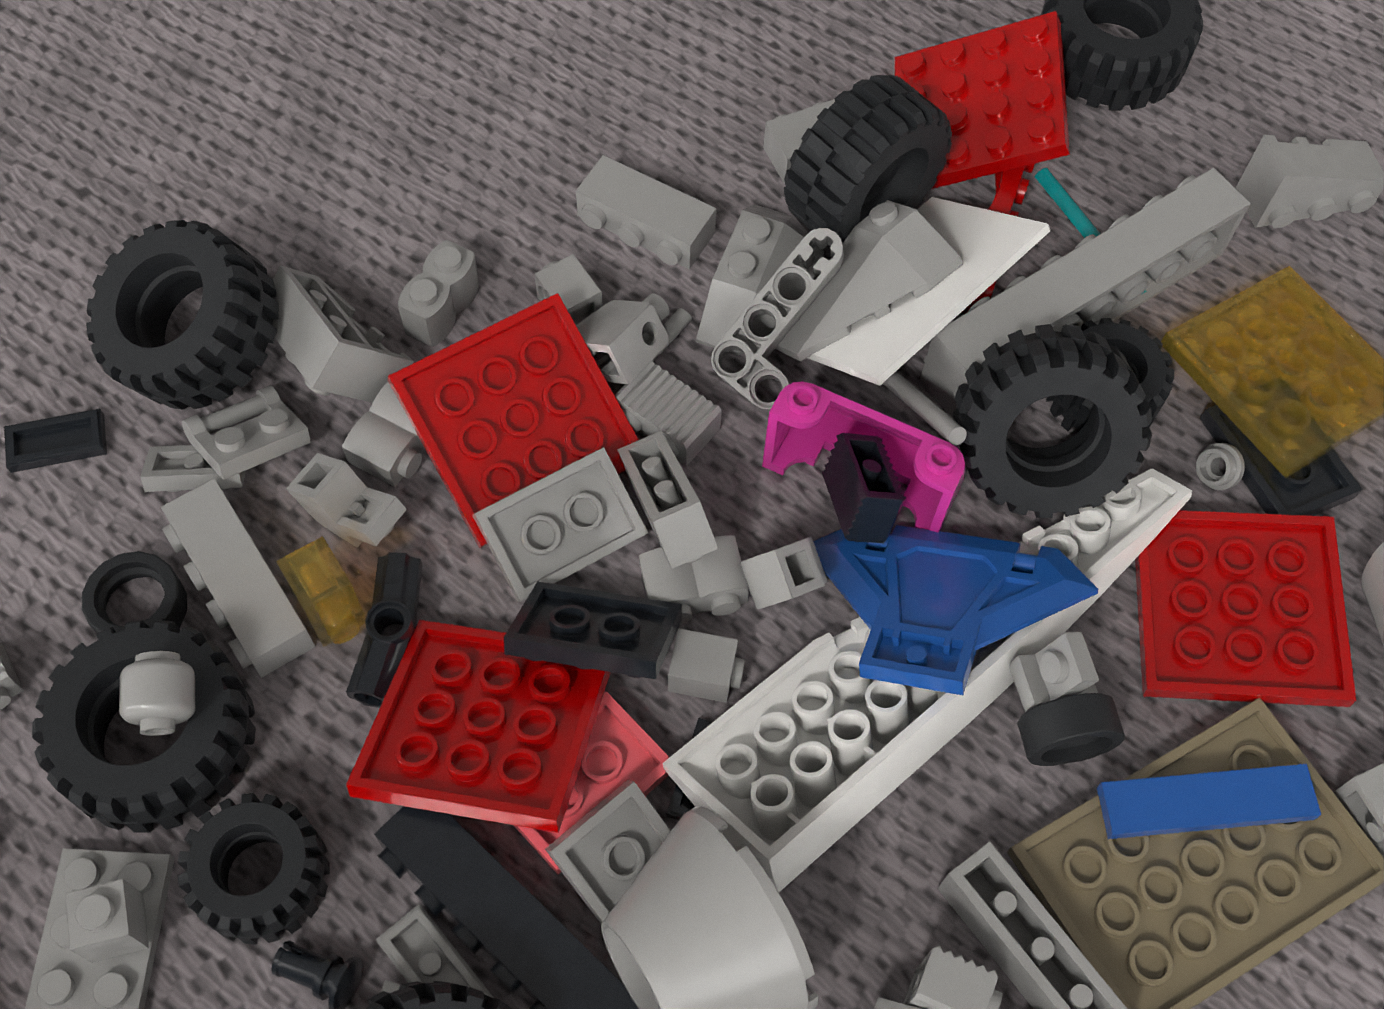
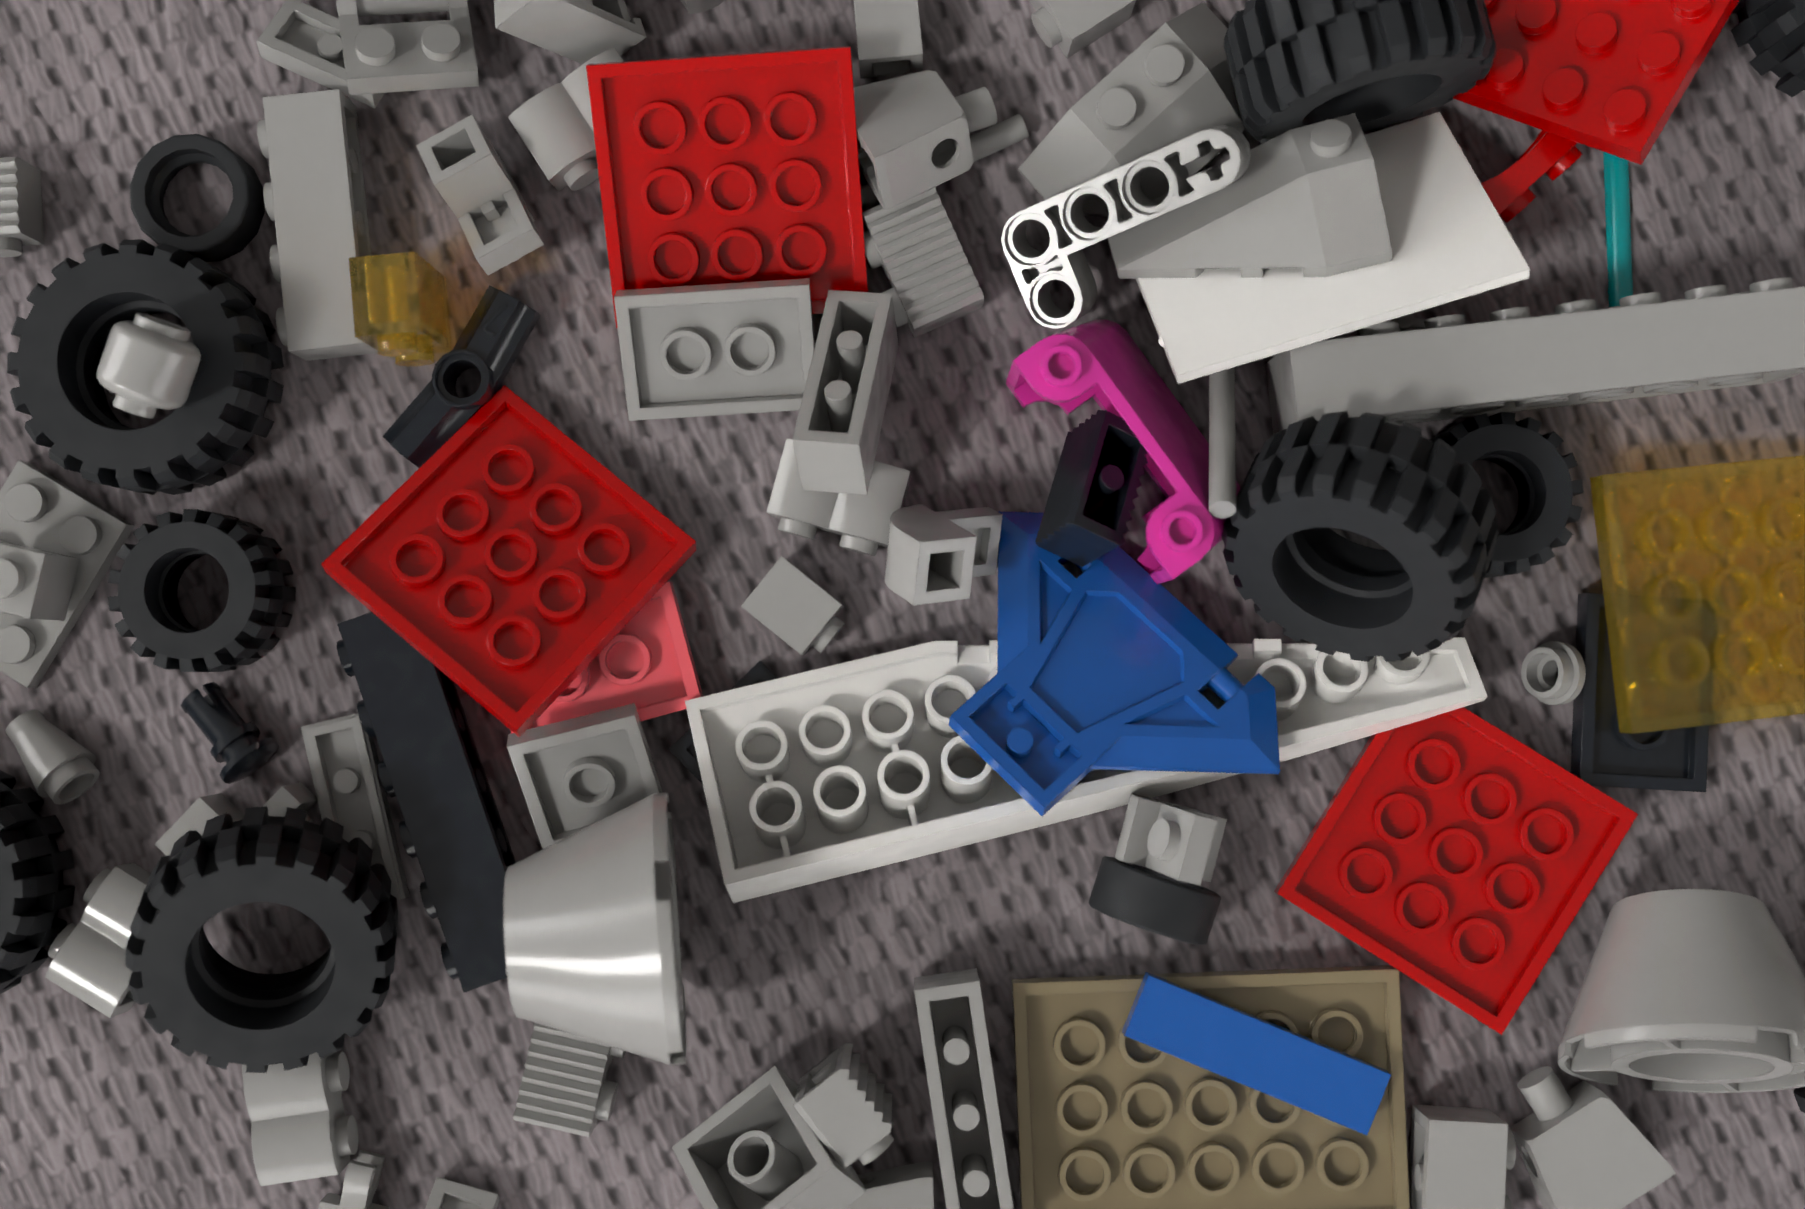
camera: 35 degrees right, 25 degrees up
black plate [504,581,682,679] -> none

